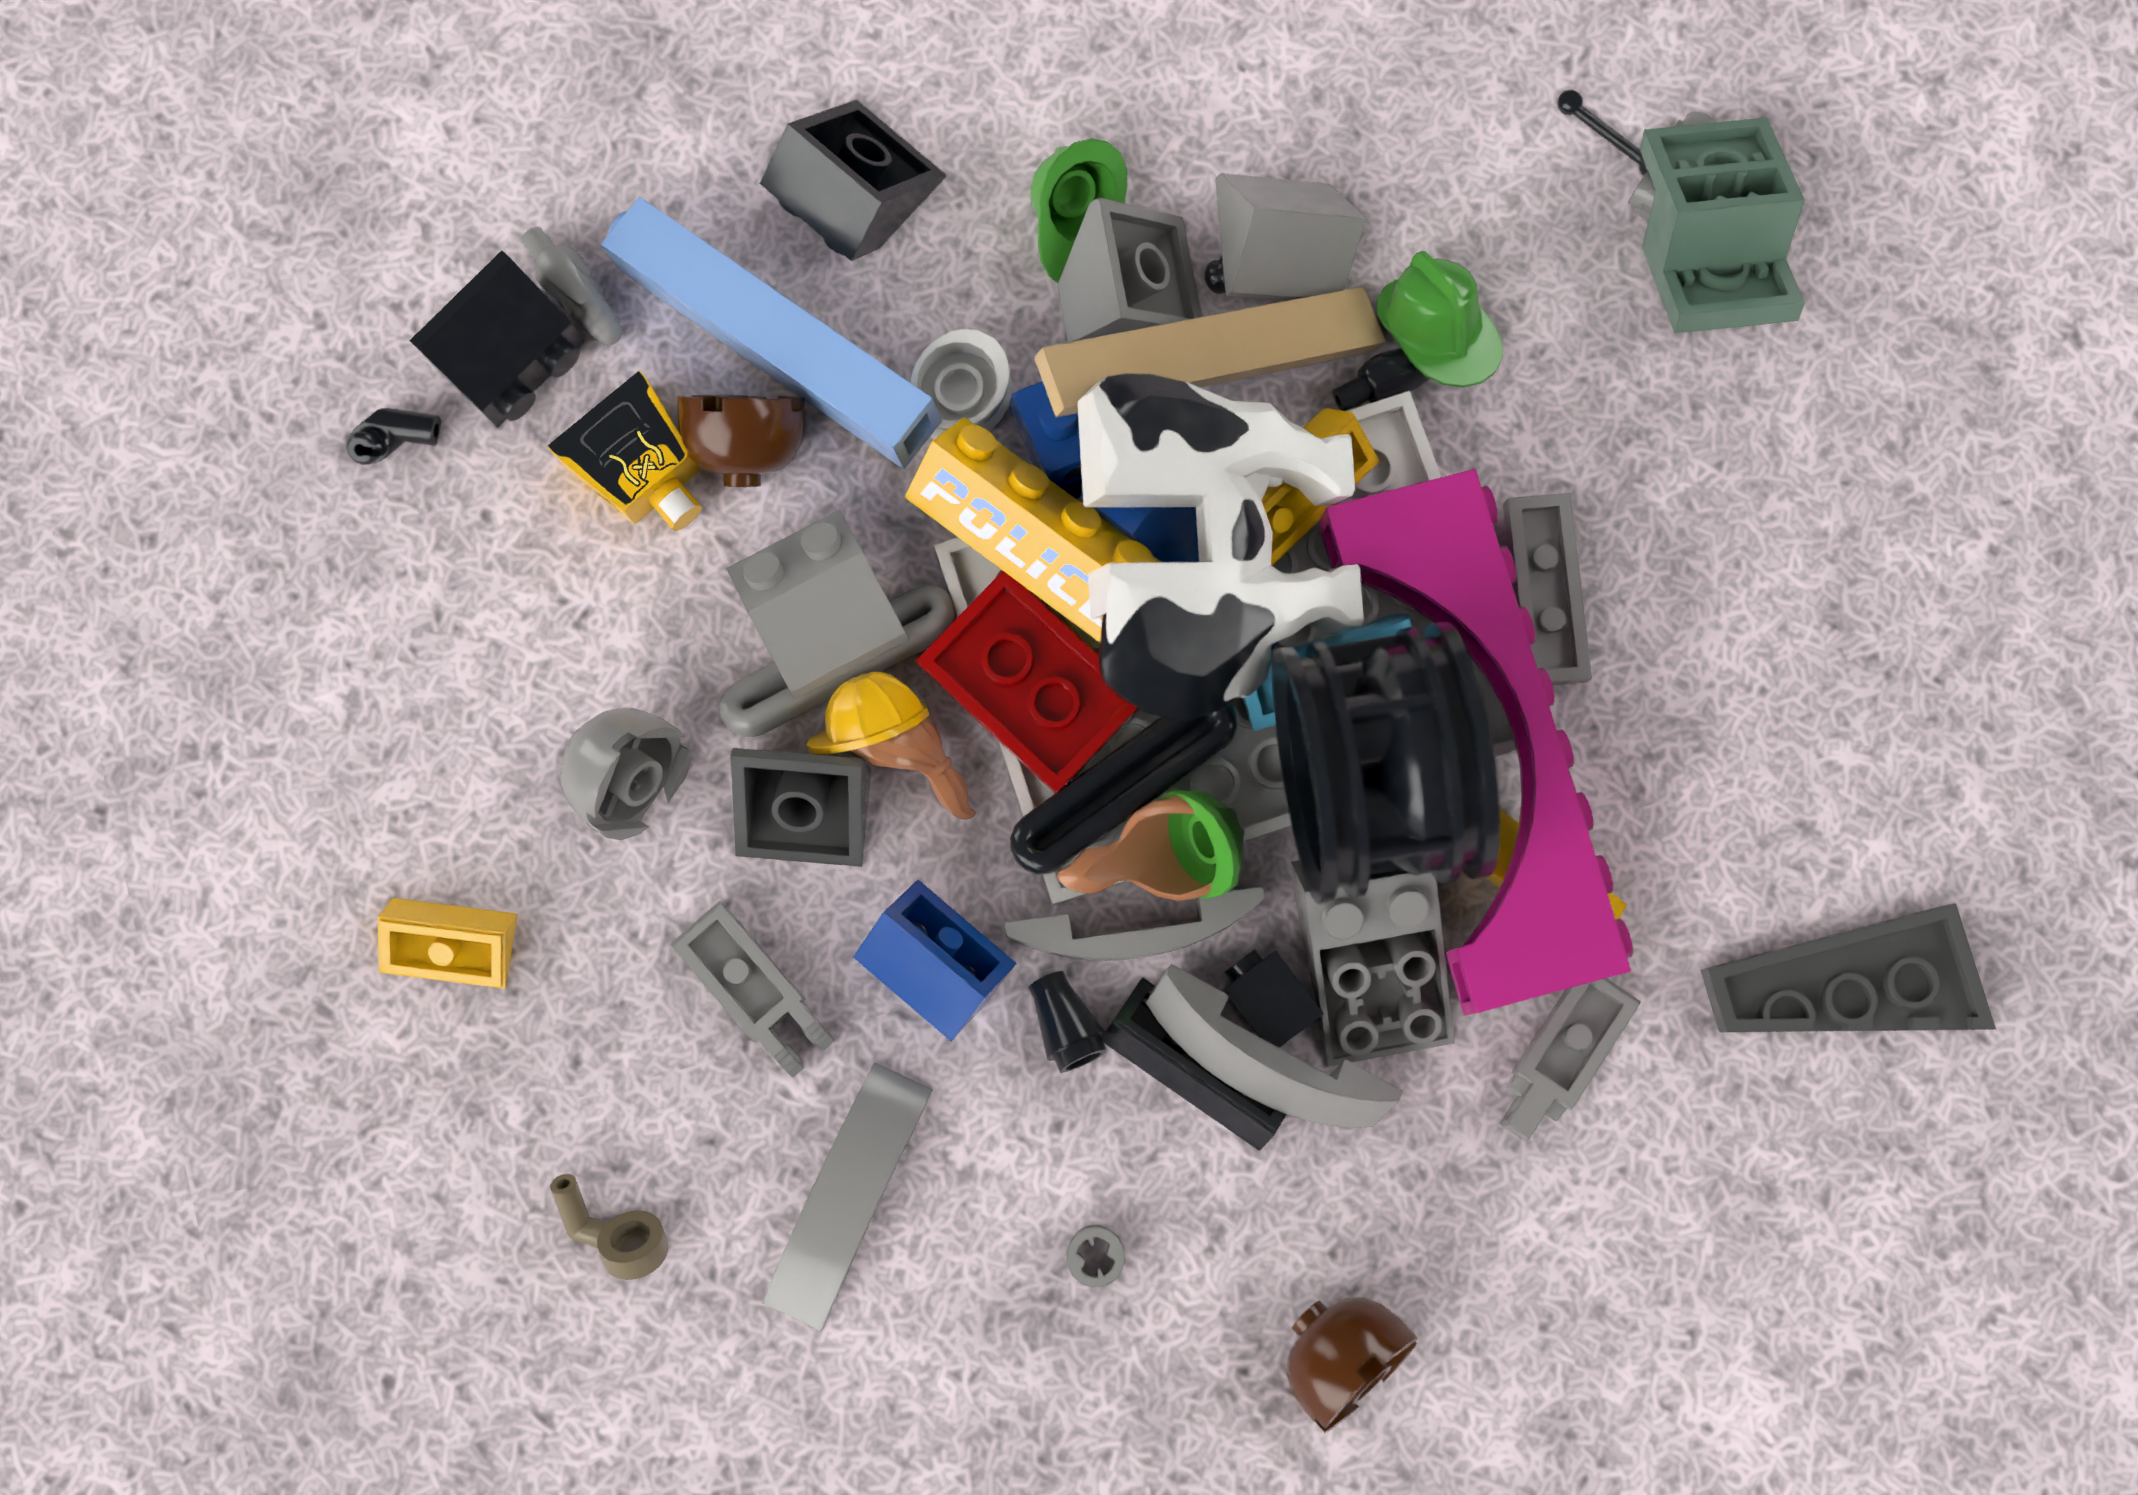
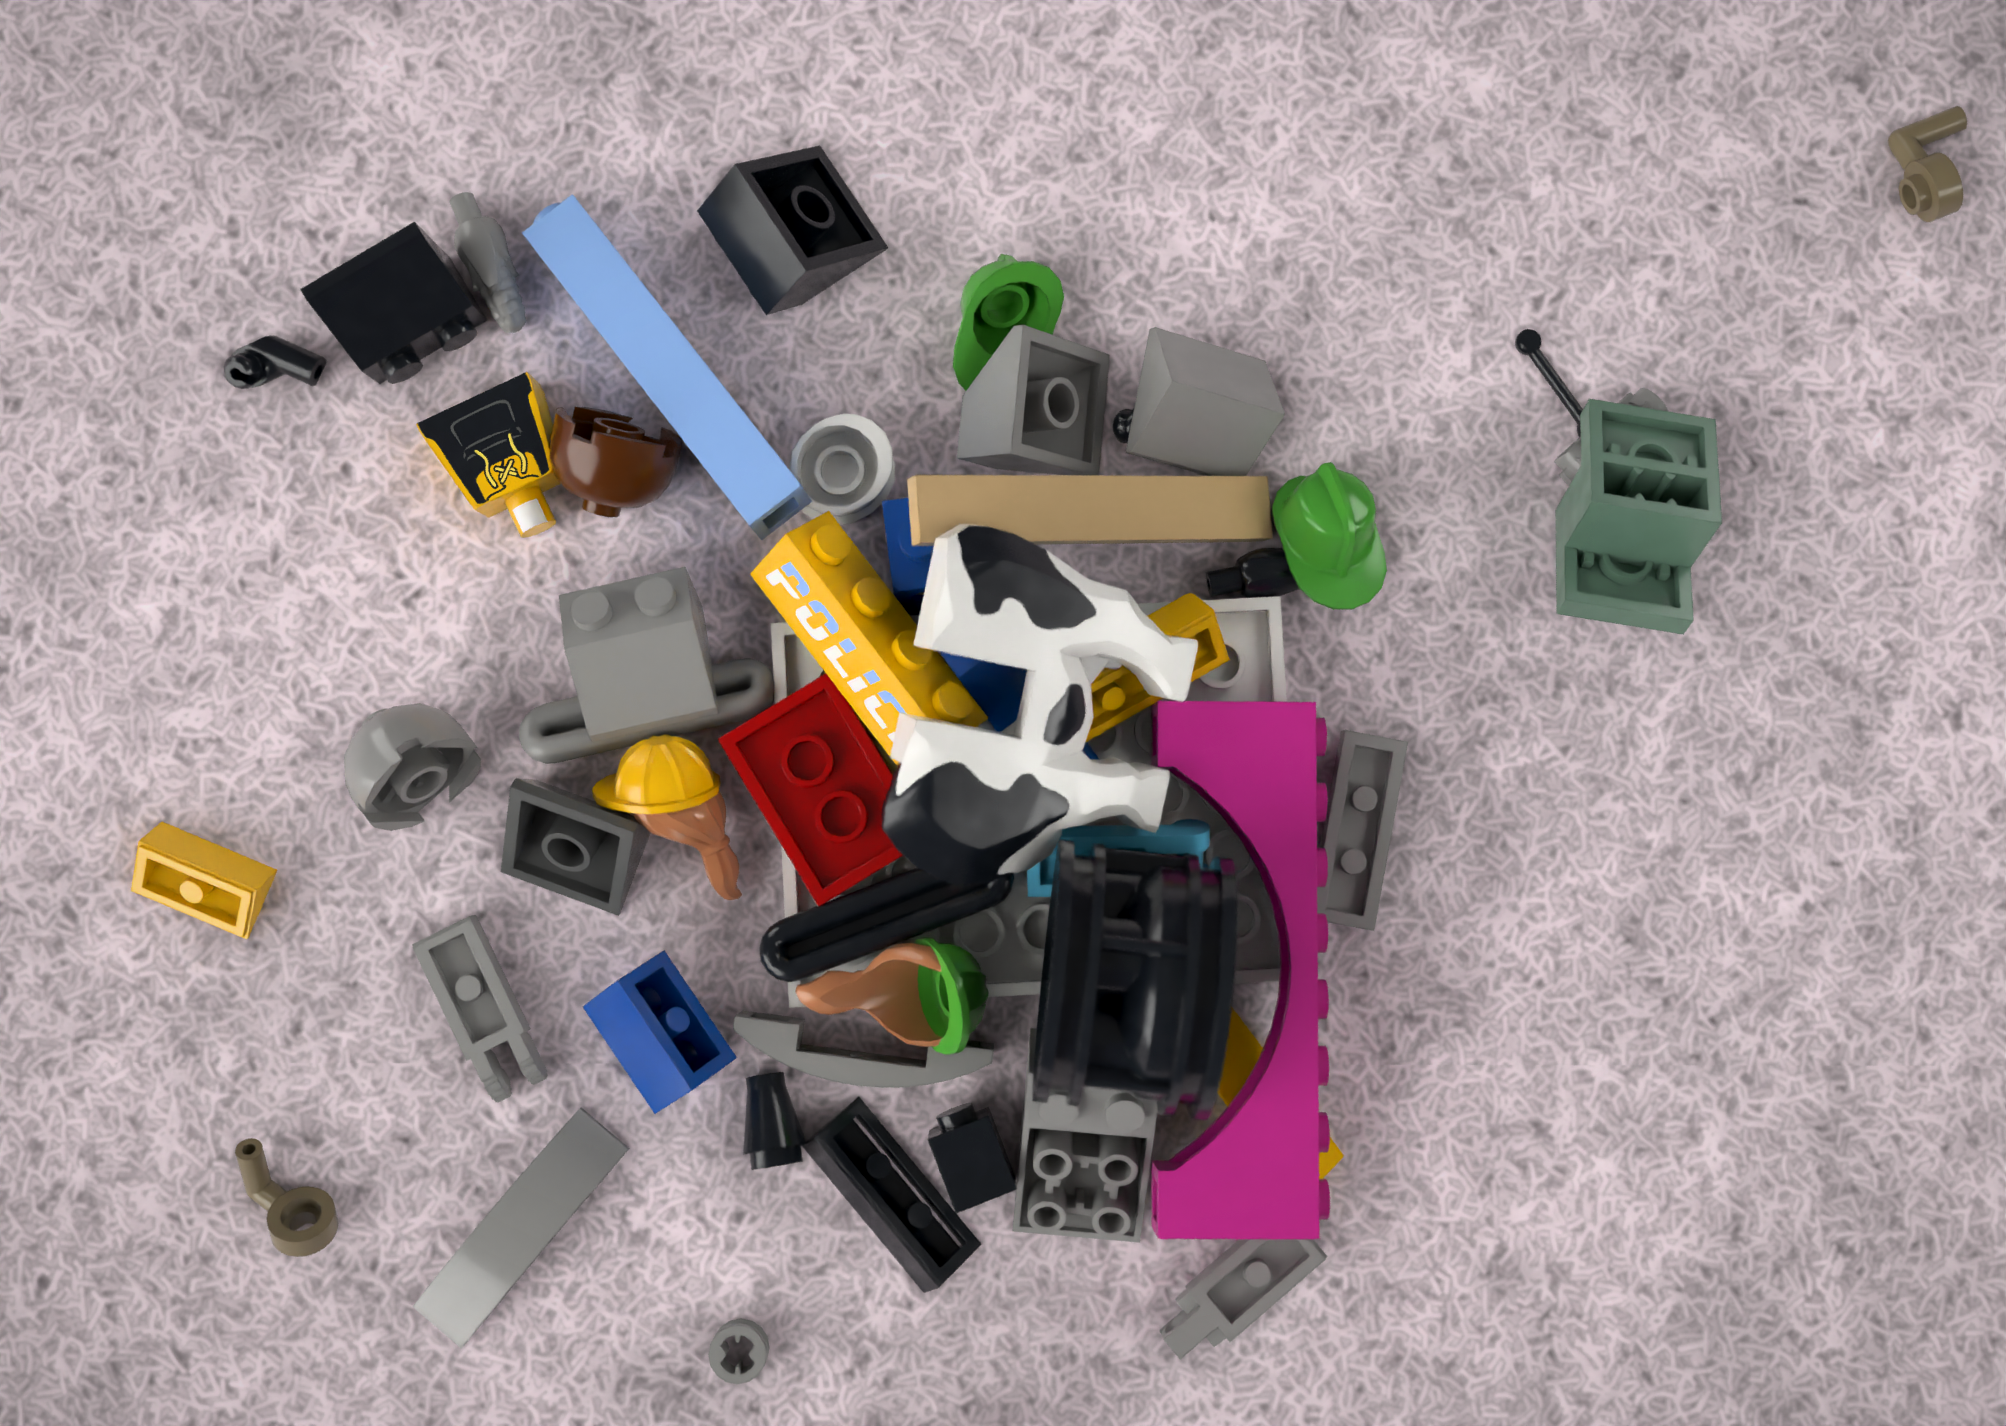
camera: 10 degrees right, 5 degrees up
light grey slope [1146,964,1403,1128] -> none
dark grey wing [1700,903,1996,1032] -> none

